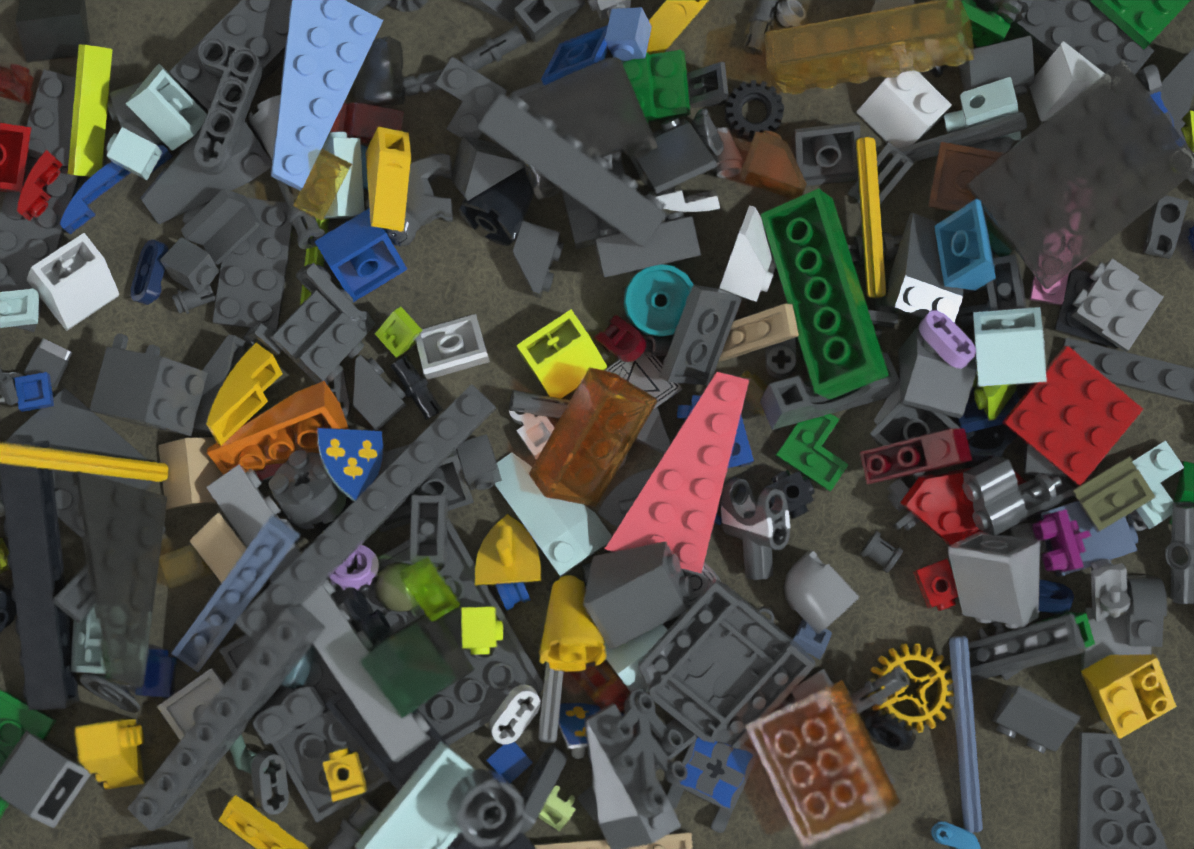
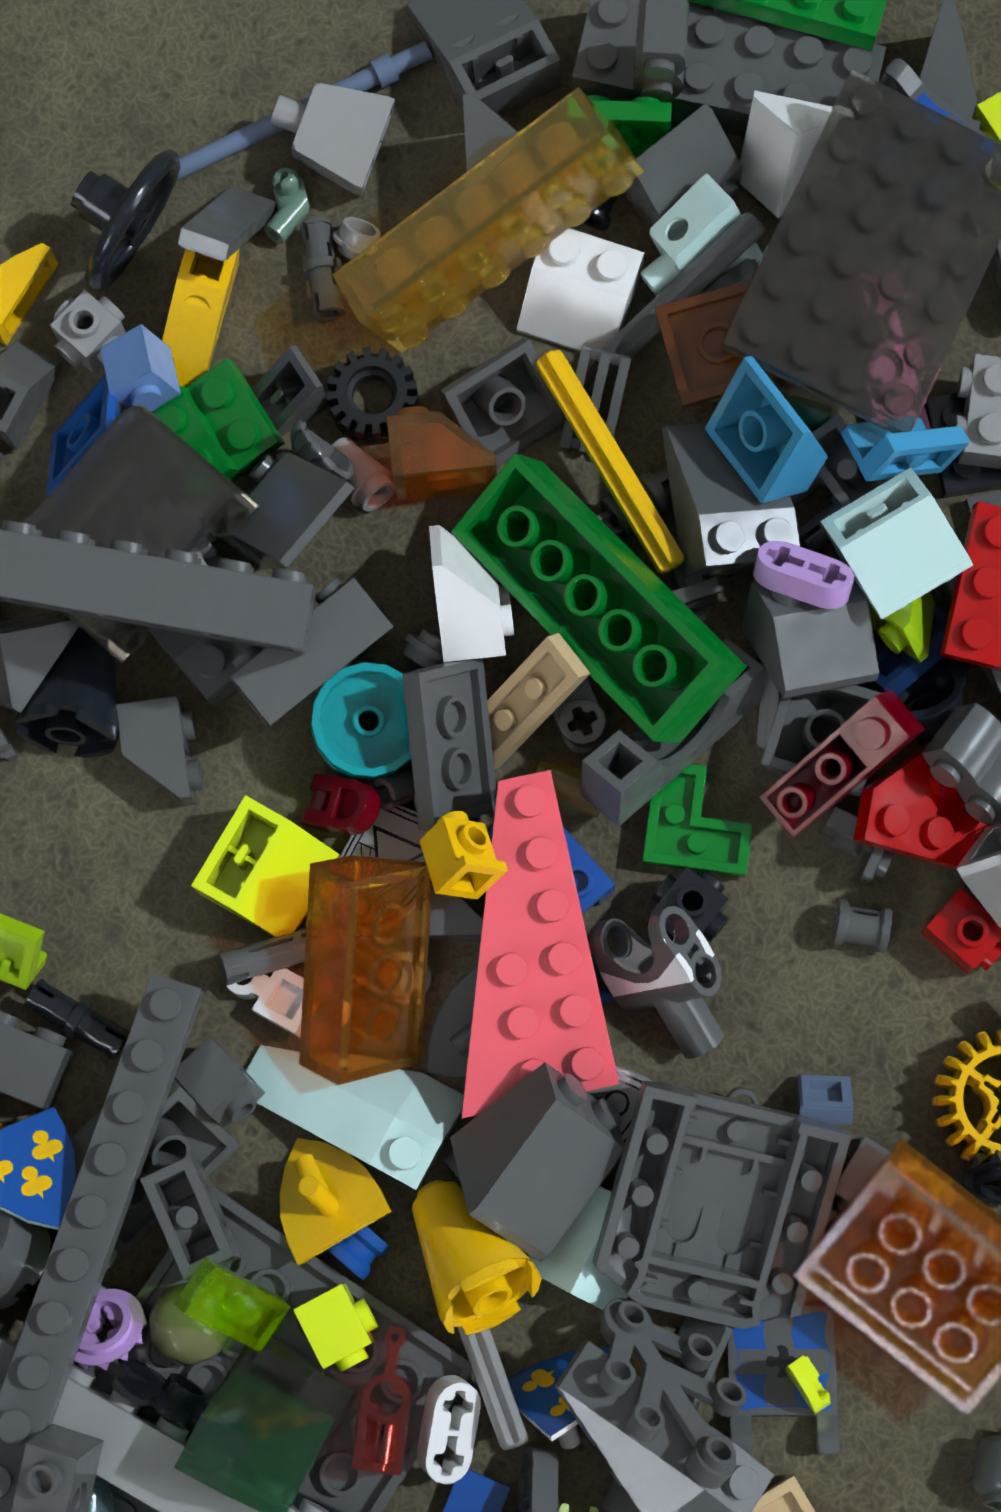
camera: 20 degrees left, 5 degrees down
white slope [416,314,490,380] -> none
clear red slope [570,661,630,714] -> none
white slope [649,185,720,212] -> none
light grey brick [783,550,860,634] -> none
dark grey pin [843,667,909,717] -> none
none -> clear red piece [351,1324,414,1475]
none -> light grey plate [403,629,445,668]
none -> yellow brick [419,811,508,900]
none -> neon yellow tile [784,1355,831,1415]
none -> dark azure panel [841,417,970,482]

